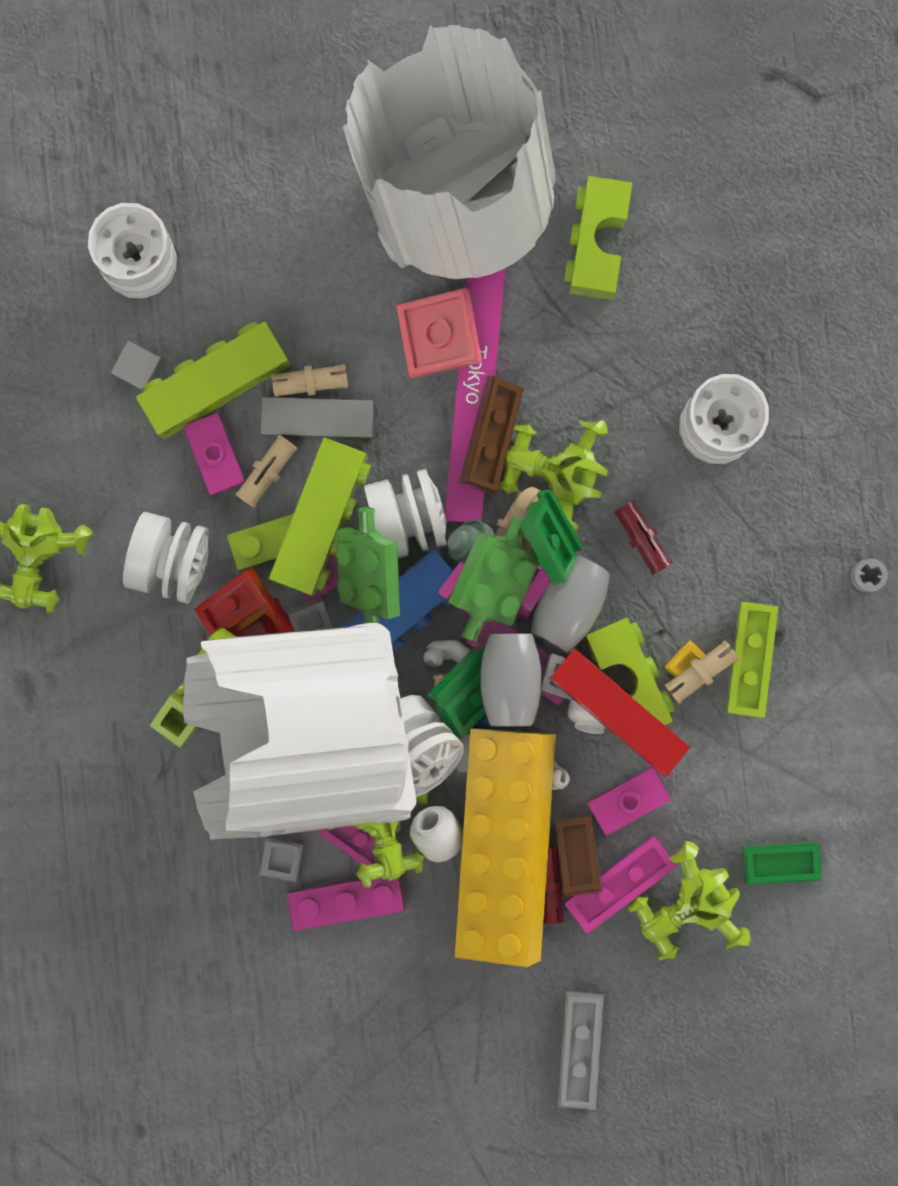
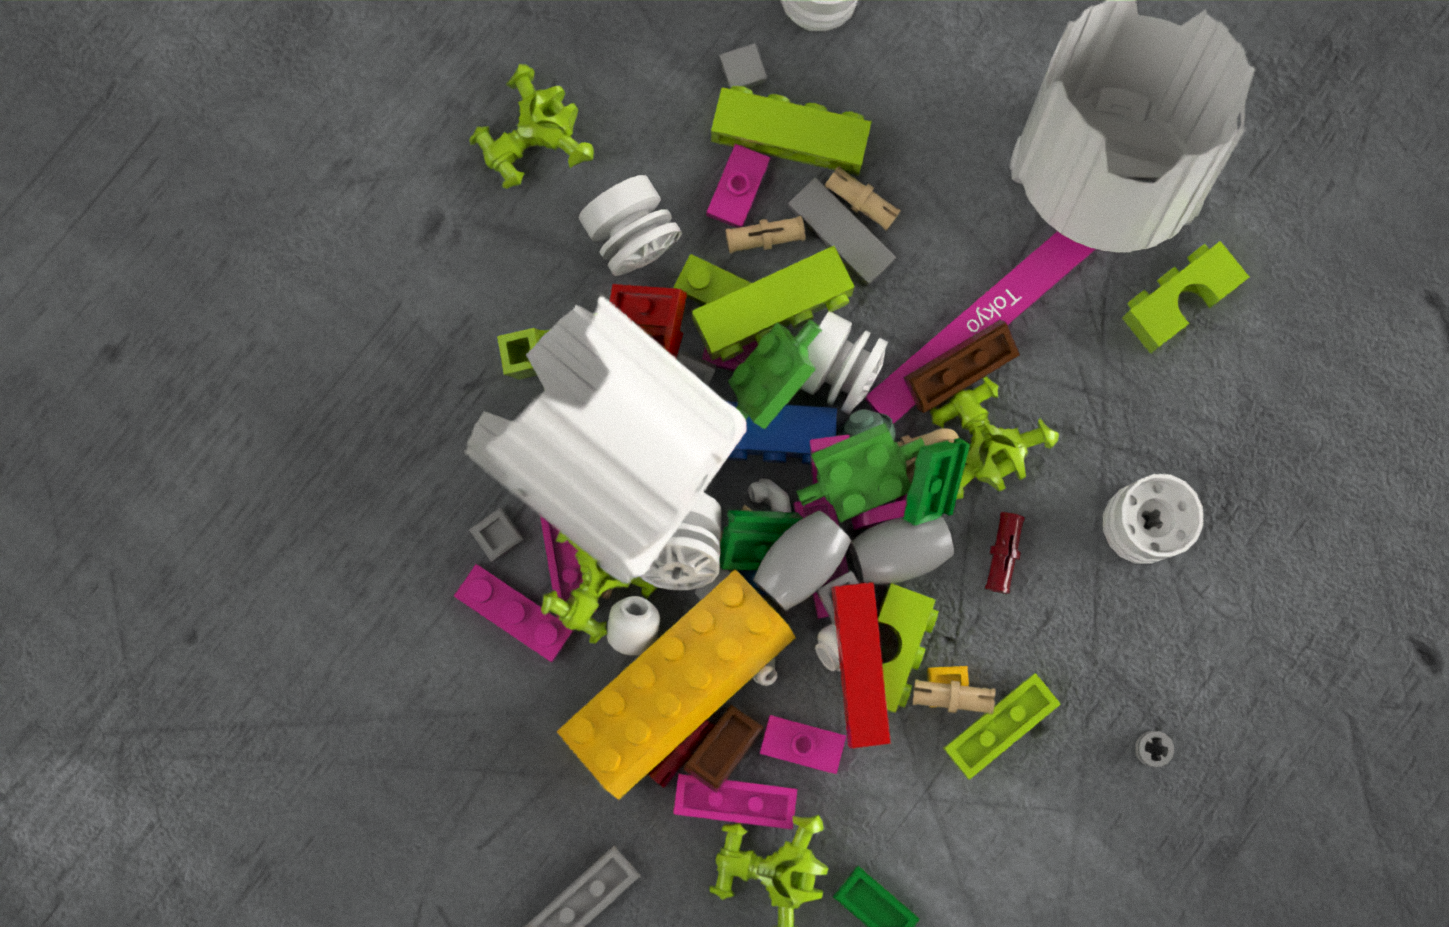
camera: 40 degrees right, 5 degrees down
coral plate [396,288,482,379] -> none

